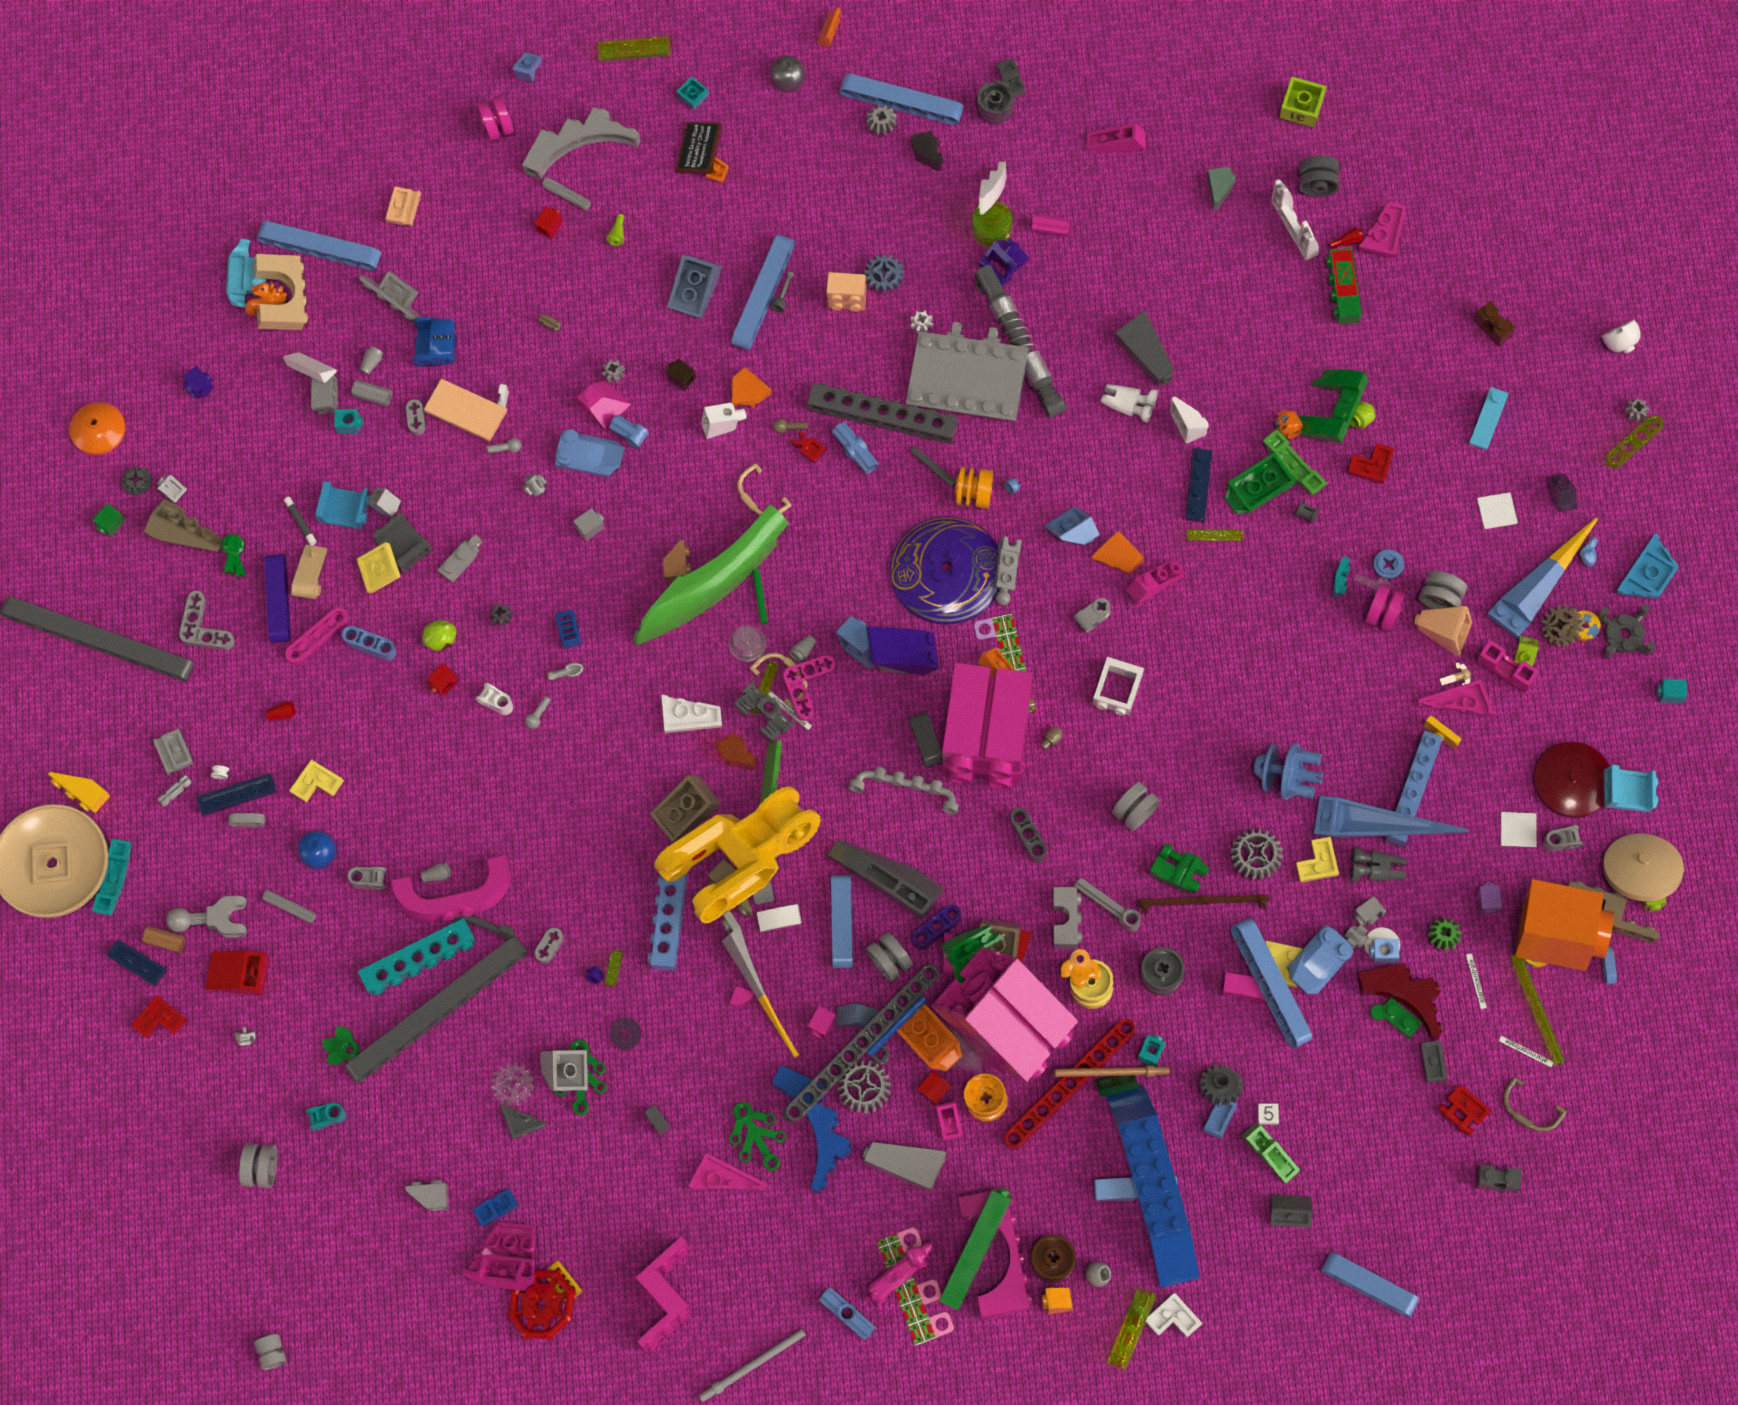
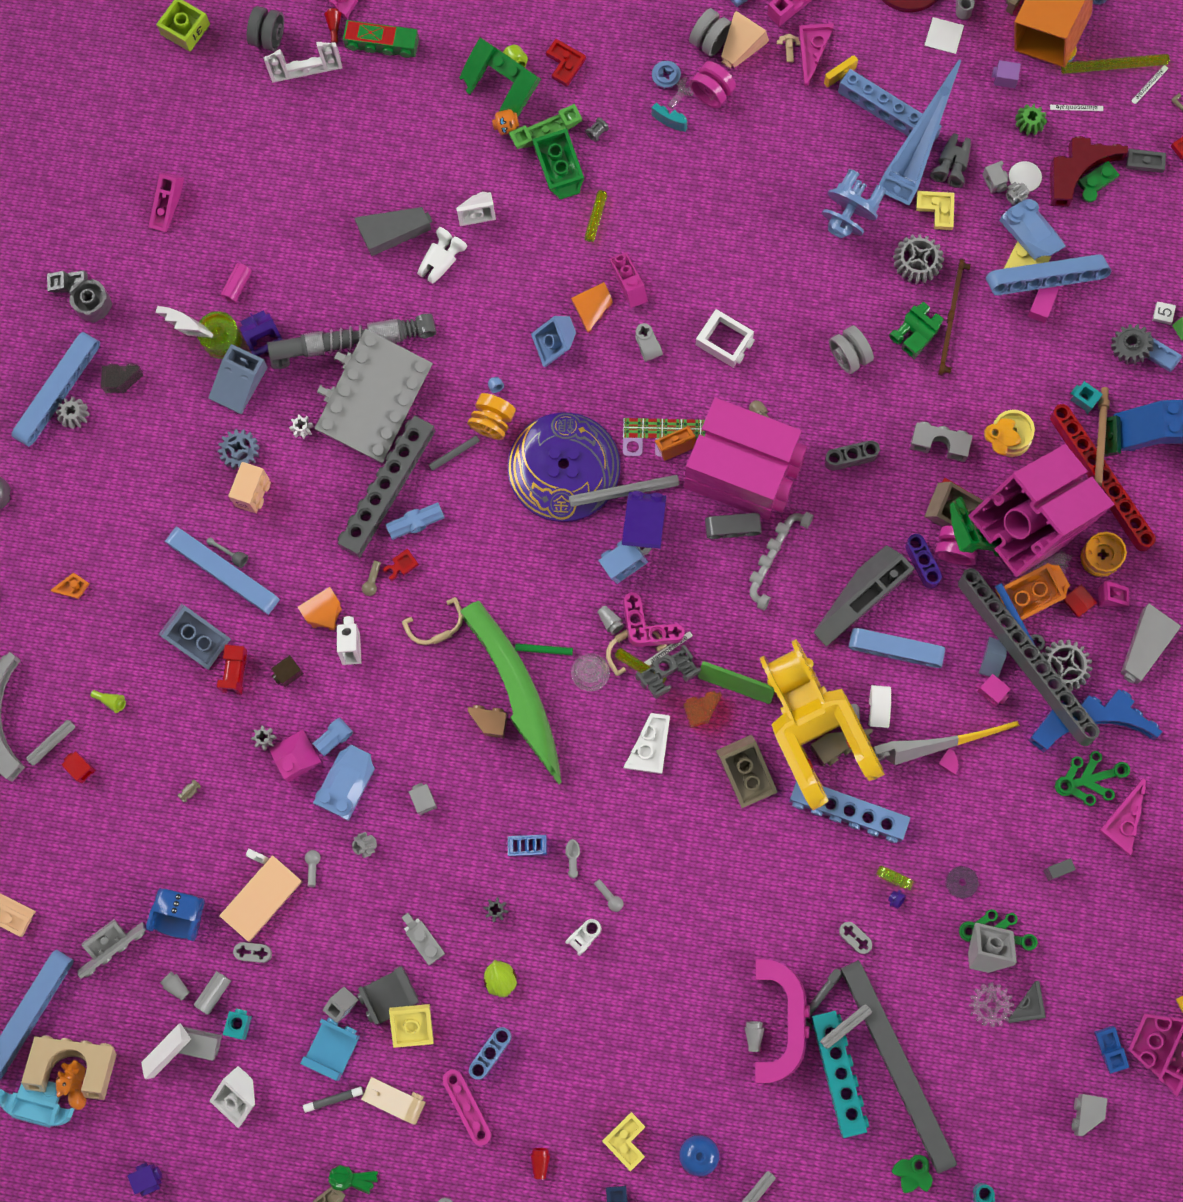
camera: 75 degrees left, 5 degrees up
dark purple beam [264,553,290,643] -> none
light grey piece [348,867,386,890] -> none
red brick [427,663,459,697] -> none
black tile [676,122,722,174] -> none
light grey wheel [865,932,913,983] -> none
light grey plate [994,536,1021,605] -> none
light grey axle [1075,878,1140,932] -> none
dark grey wheel [1140,947,1185,996] -> none
dark blue plate [1186,448,1213,522] -> none
sand green slope [1207,167,1236,211] -> none
light blue brick [1369,939,1399,963] -> none
none -> sand blue slope [208,344,268,414]
none -> white slope [210,1066,255,1128]
none -> red piece [217,645,247,695]
none -> light grey axle [569,475,679,507]
none -> light grey axle [820,1004,872,1049]

